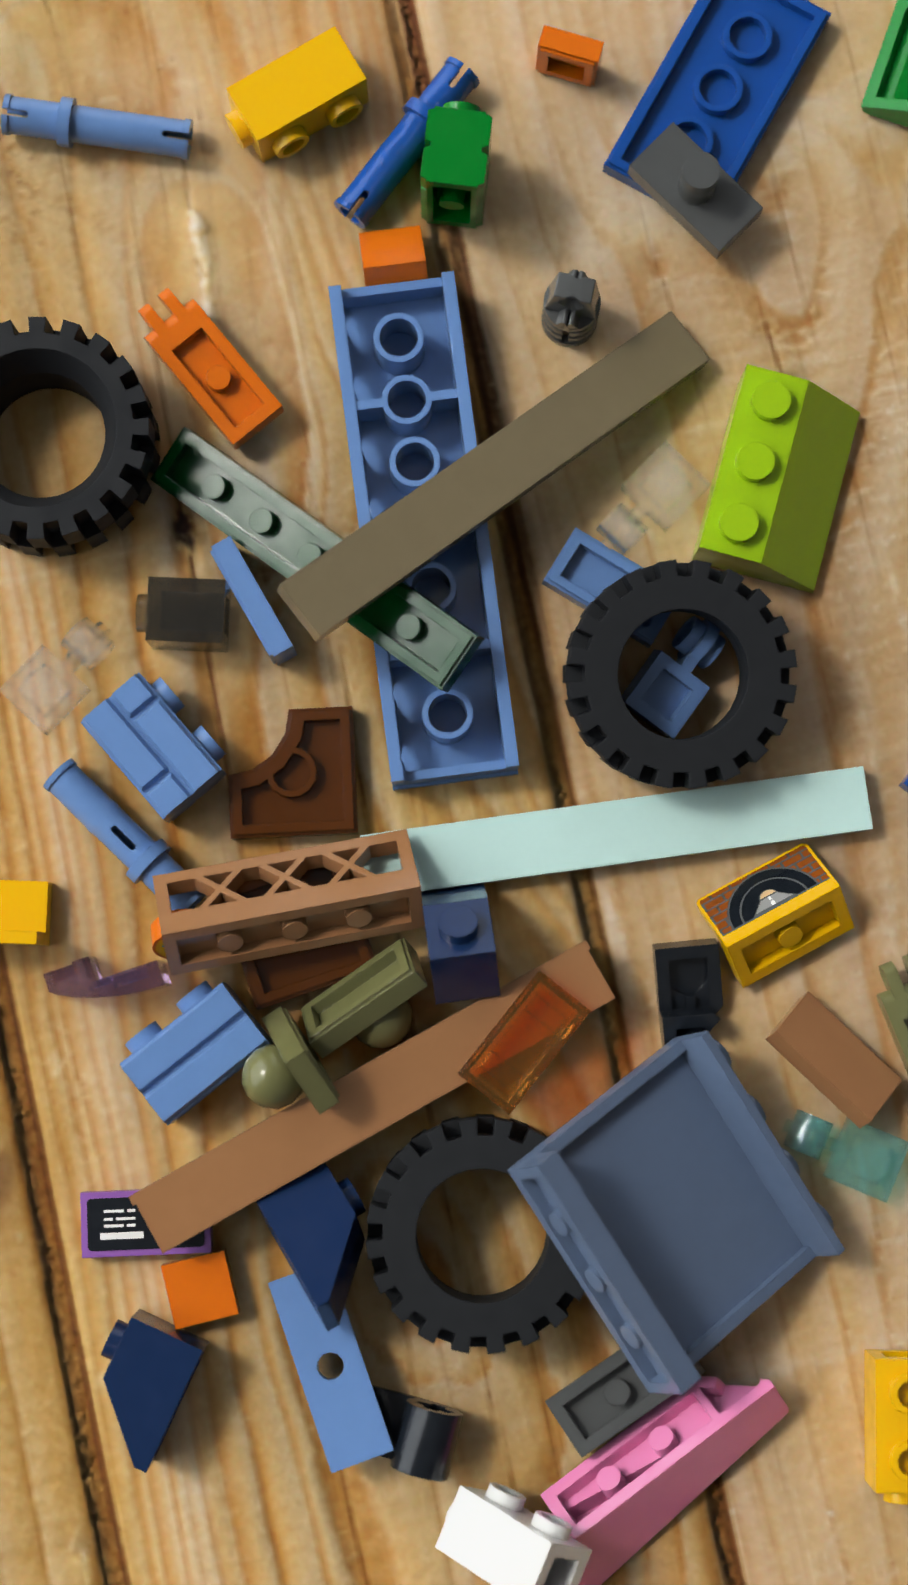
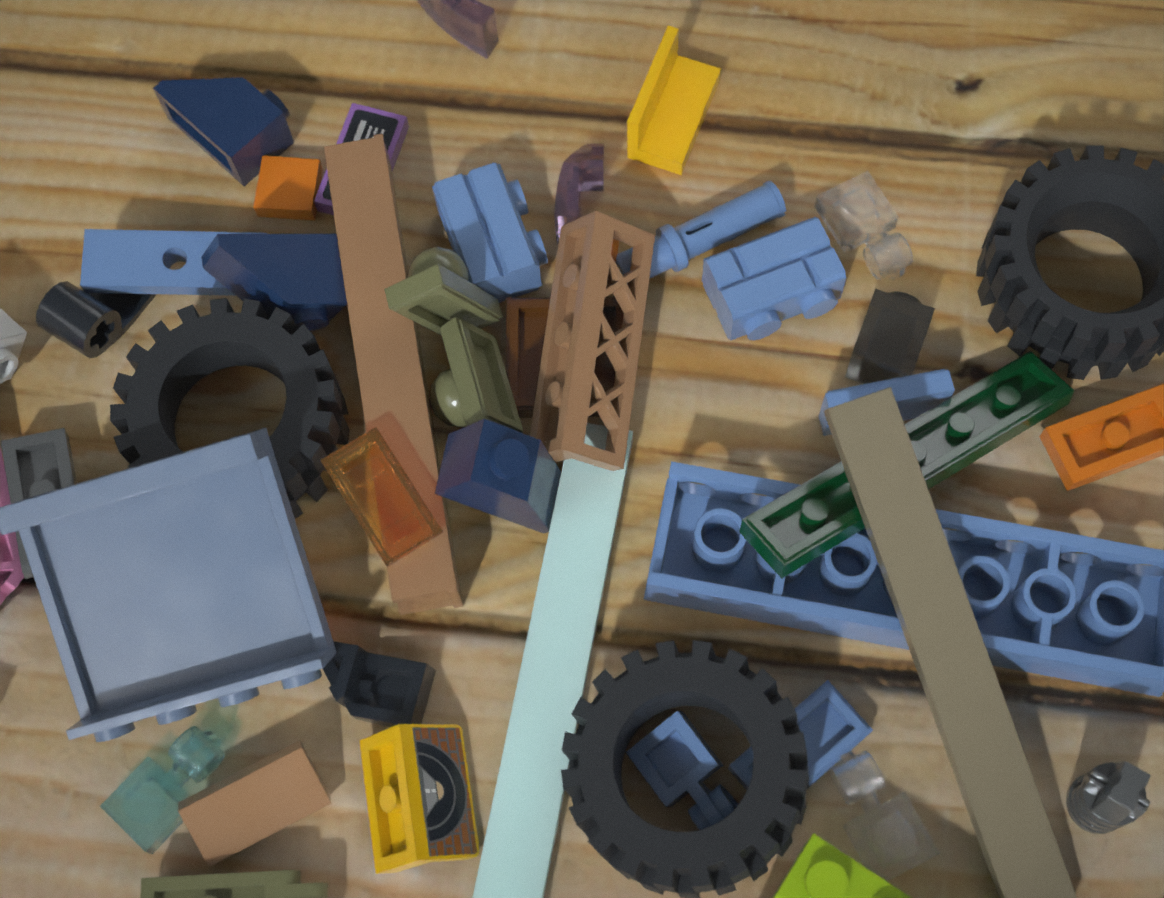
camera: 115 degrees right, 15 degrees down
reddish brown tile [228,706,359,840] -> none

